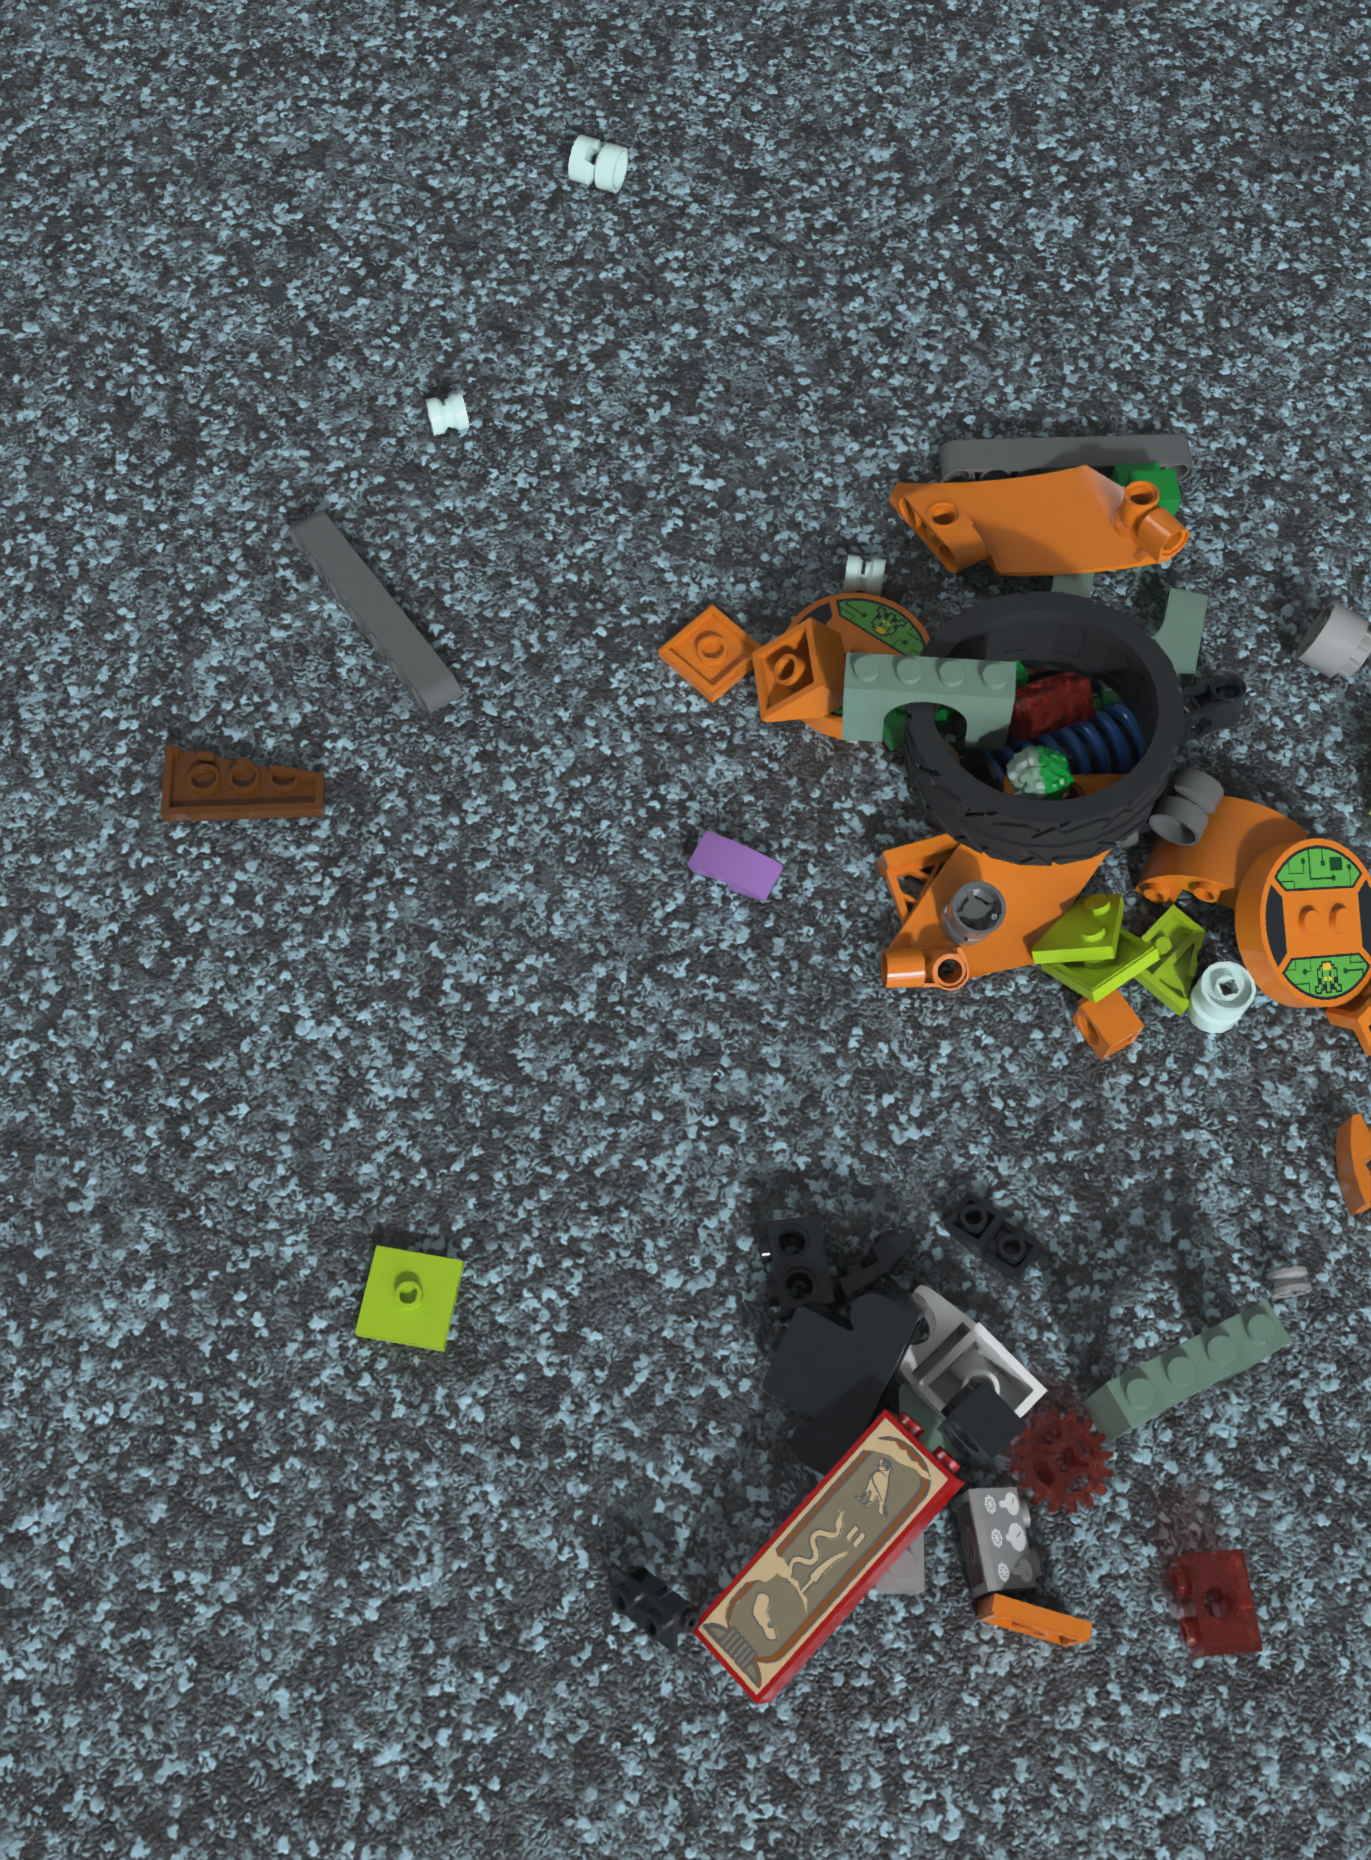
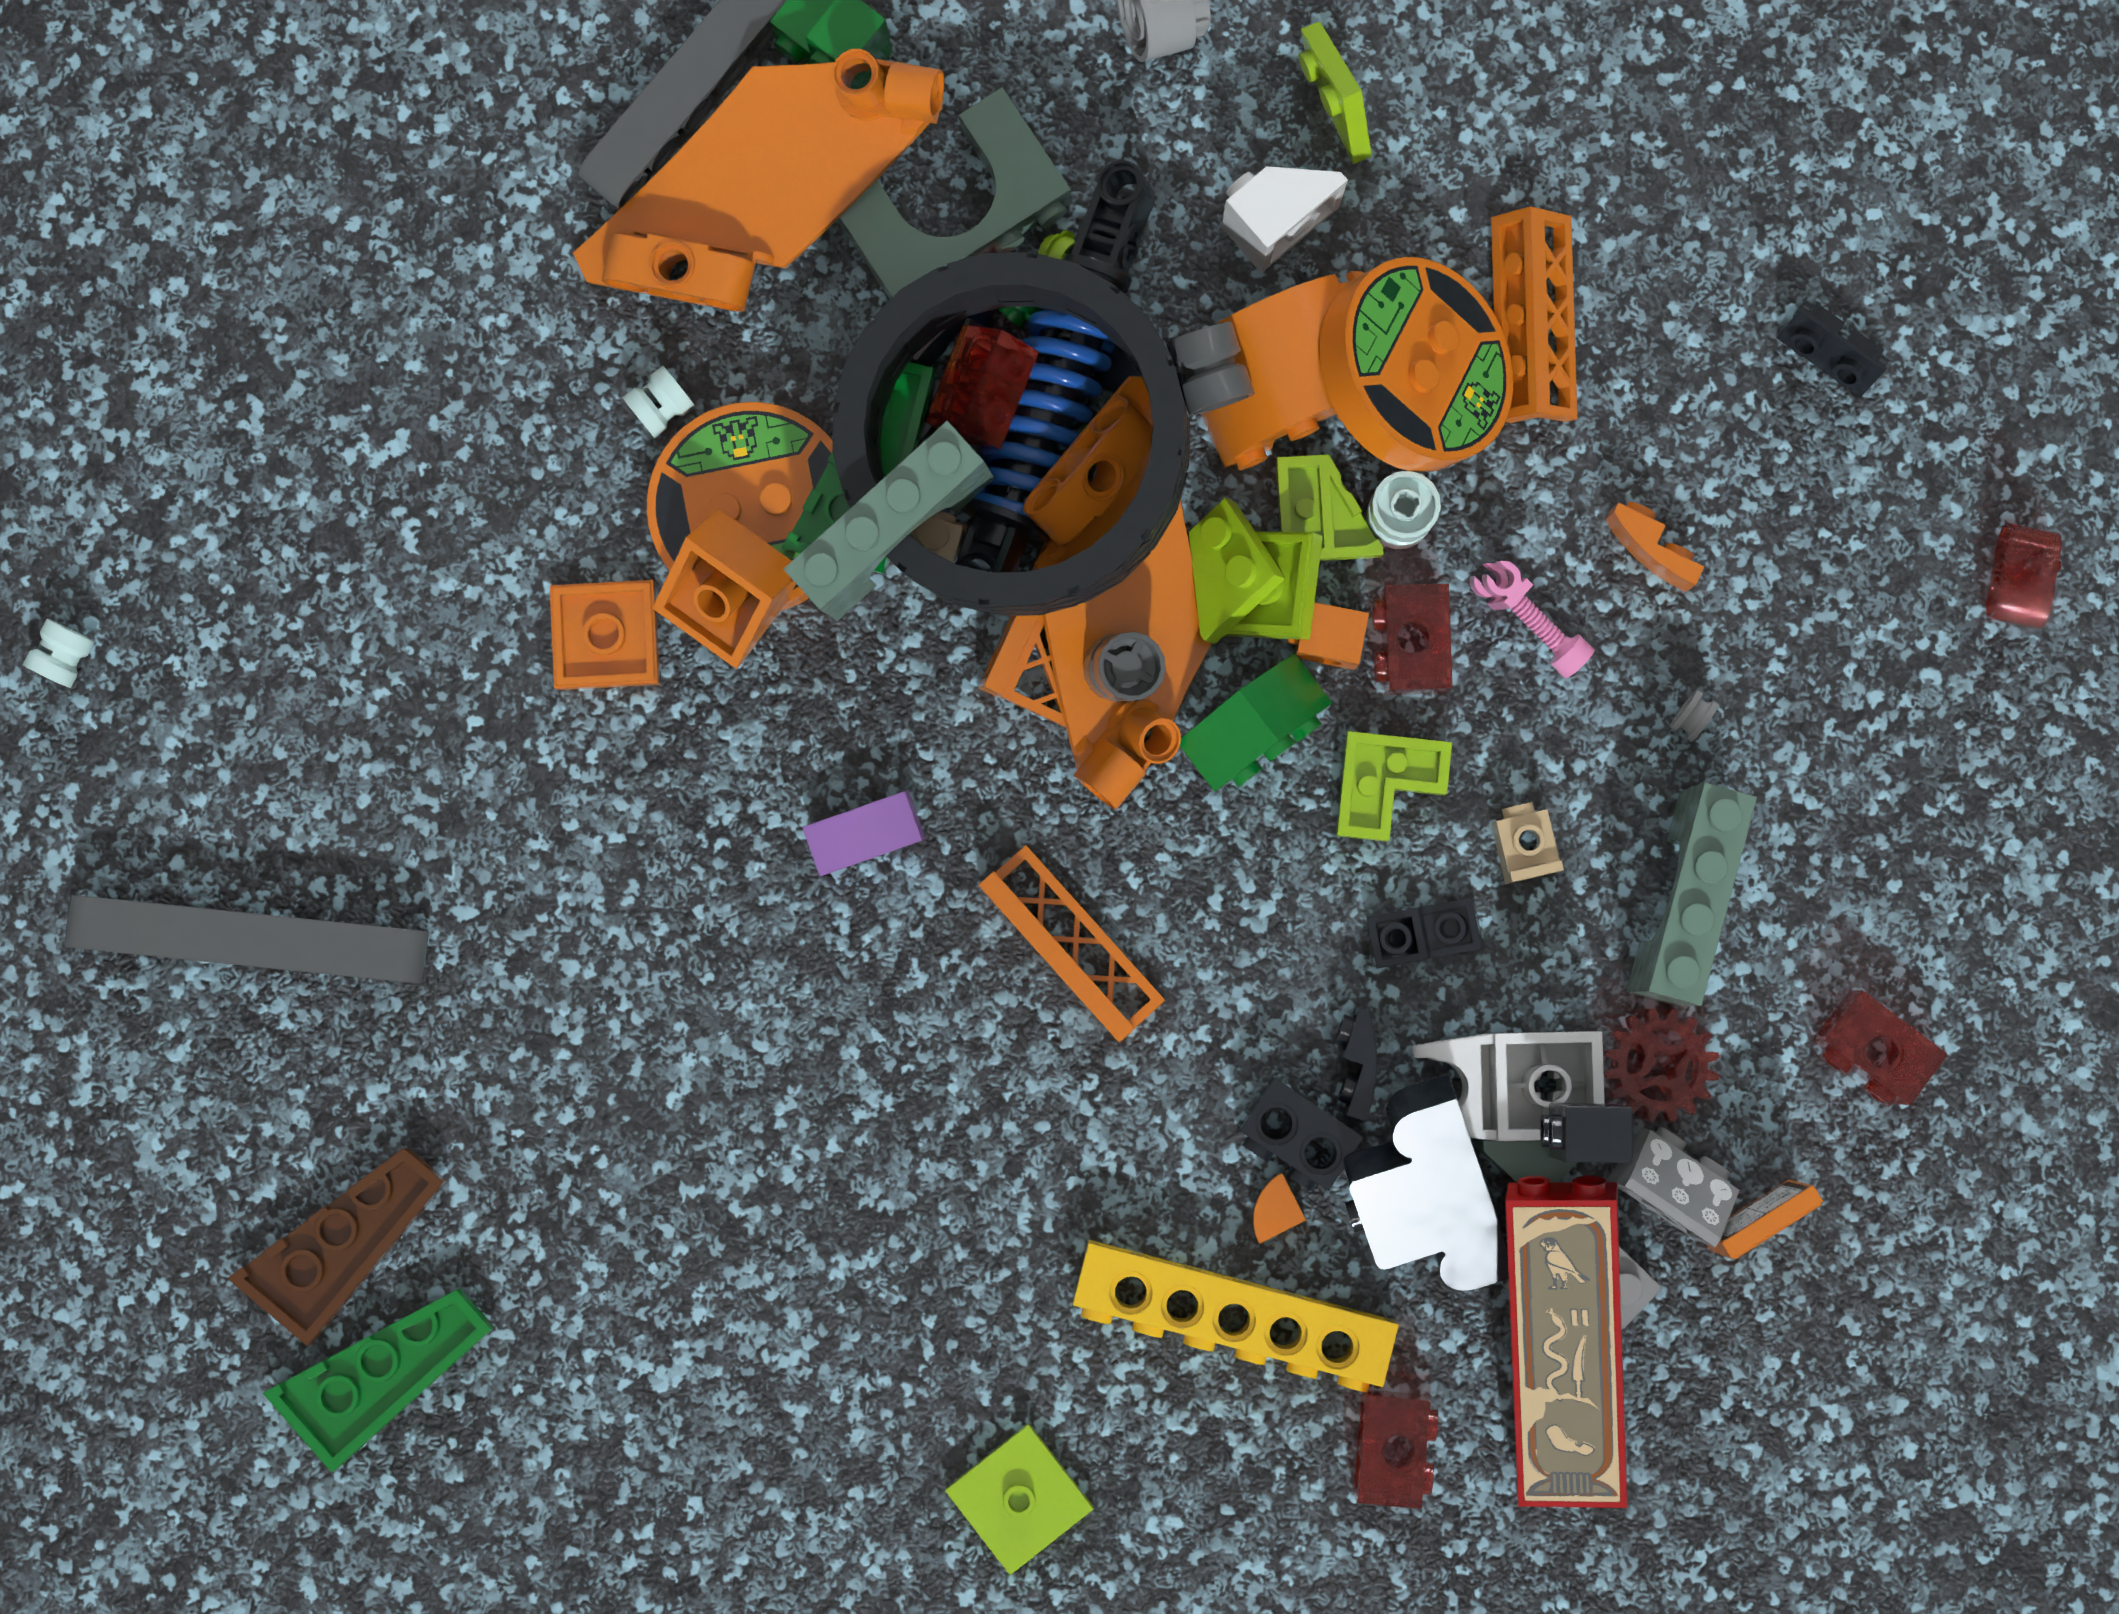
camera: 40 degrees left, 20 degrees up
black hinge [610,1563,700,1654] -> none
piece [1006,746,1074,801] -> none
none -> green wing [263,1288,495,1473]
none -> orange fence [978,845,1166,1043]
none -> yellow brick [1073,1239,1399,1392]
none -> green brick [1180,653,1332,792]
none -> white slope [1221,166,1348,273]
none -> orange tile [1253,1172,1306,1244]
none -> lime plate [1336,731,1452,842]
none -> clear red brick [1353,1389,1438,1509]
none -> clear red brick [1372,583,1453,695]
none -> bright pink bar [1469,561,1595,679]
none -> tan brick [1491,802,1564,884]

